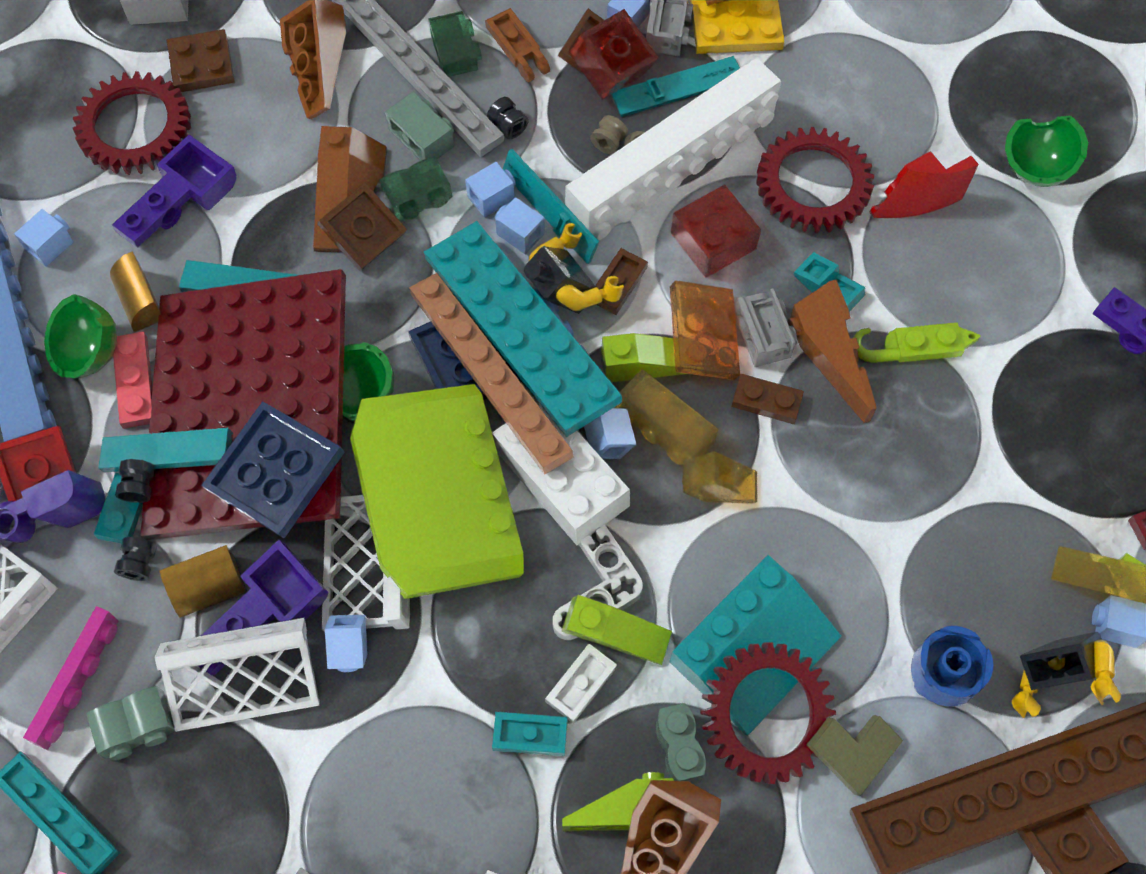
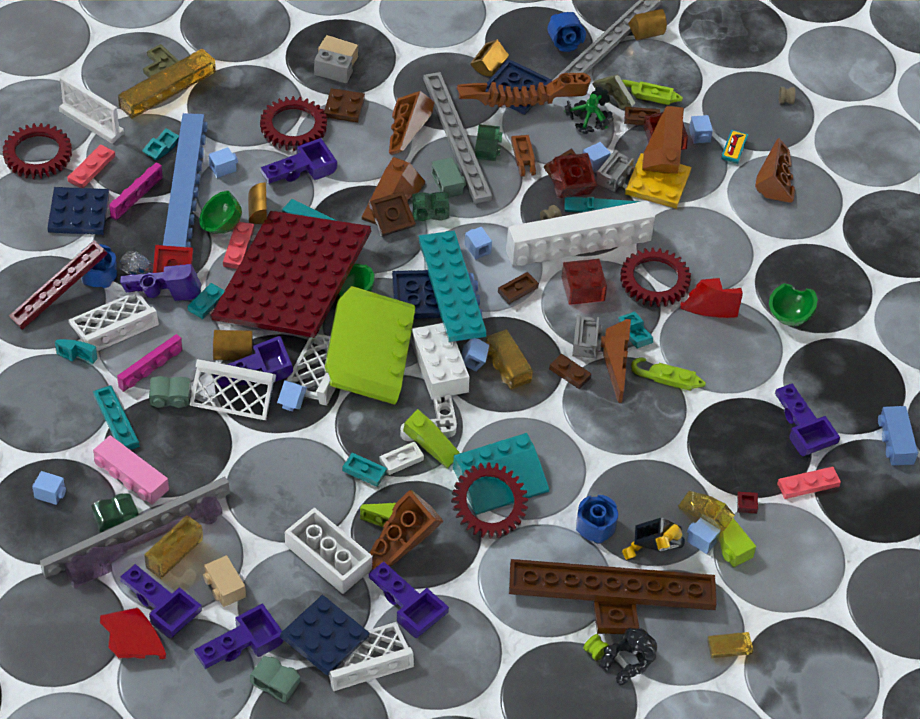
camera: 20 degrees right, 15 degrees down
teal tile [98,428,233,473] -> none
black wheel [114,537,157,581] -> none
black wheel [115,459,155,503] -> none
dark blue plate [201,401,345,538] -> none
nougat plate [409,273,574,475] -> none
light blue brick [465,162,516,218] -> none
black wheel [487,96,529,139] -> none
teal piece [503,149,600,264] -> none
torso [524,223,624,314] -> none
lime slope [601,333,702,382] -> none
sand green brick [656,703,706,784] -> none
clear orange plate [670,280,740,380] -> none
clear yellow slope [682,451,757,504] -> none
olive tile [807,715,903,796] -> none

